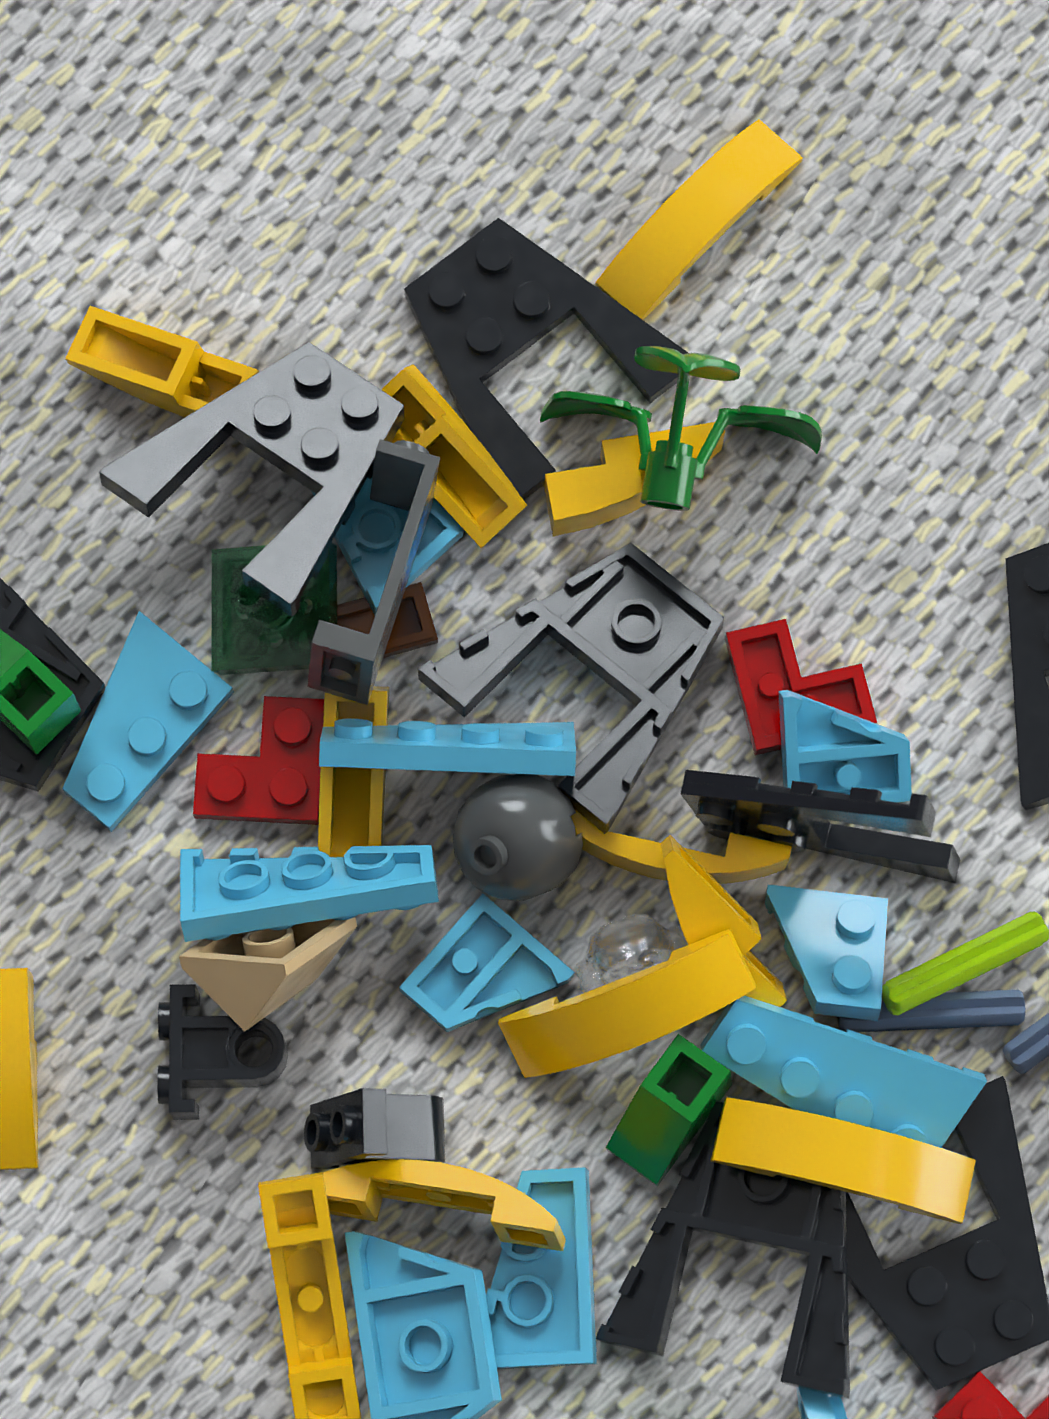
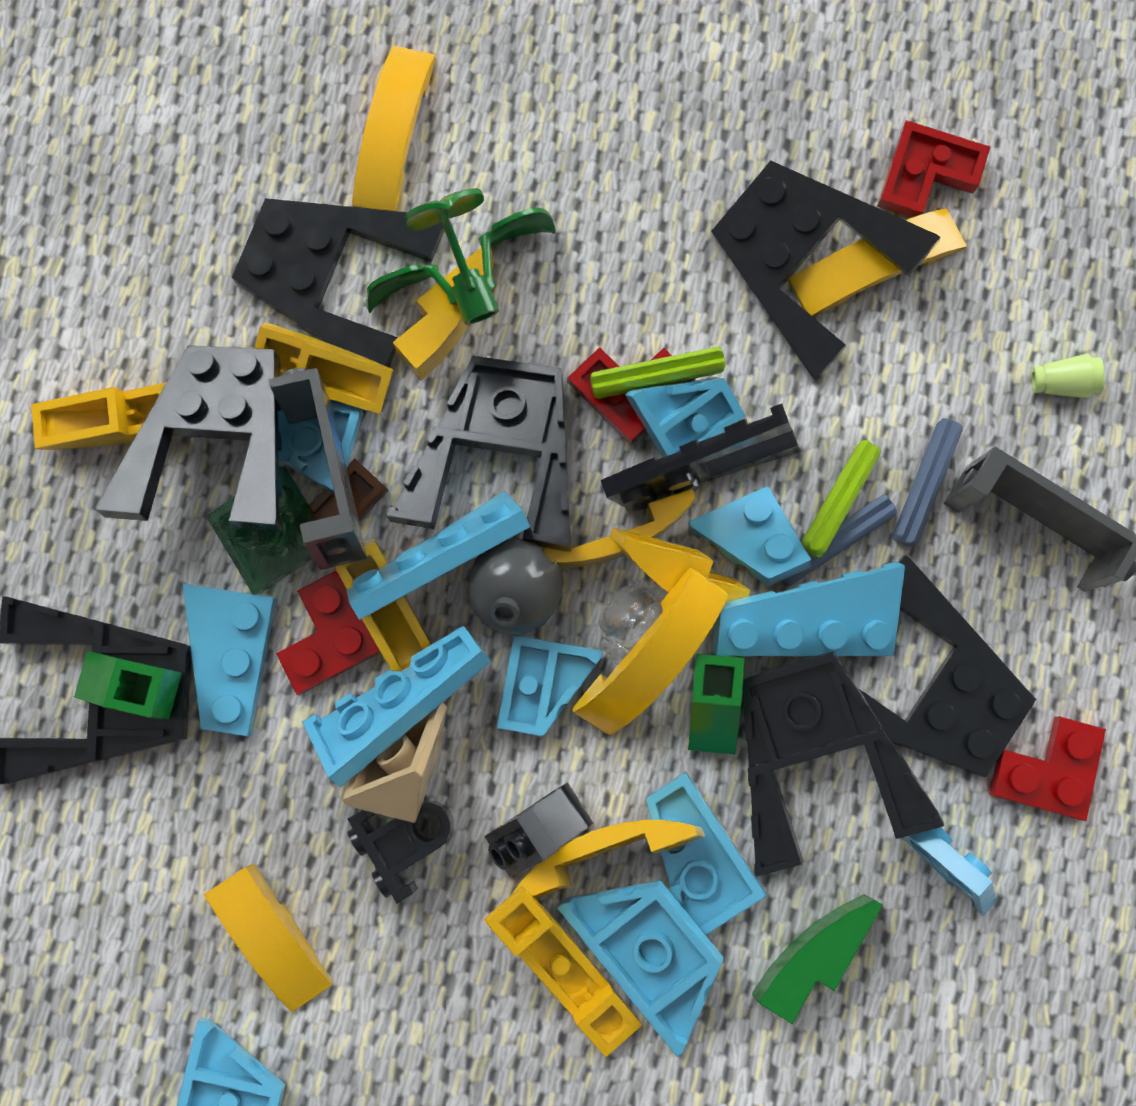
camera: 30 degrees left, 5 degrees up
yellow slope [711,1097,976,1224] -> none
none -> lime axle [590,347,726,399]

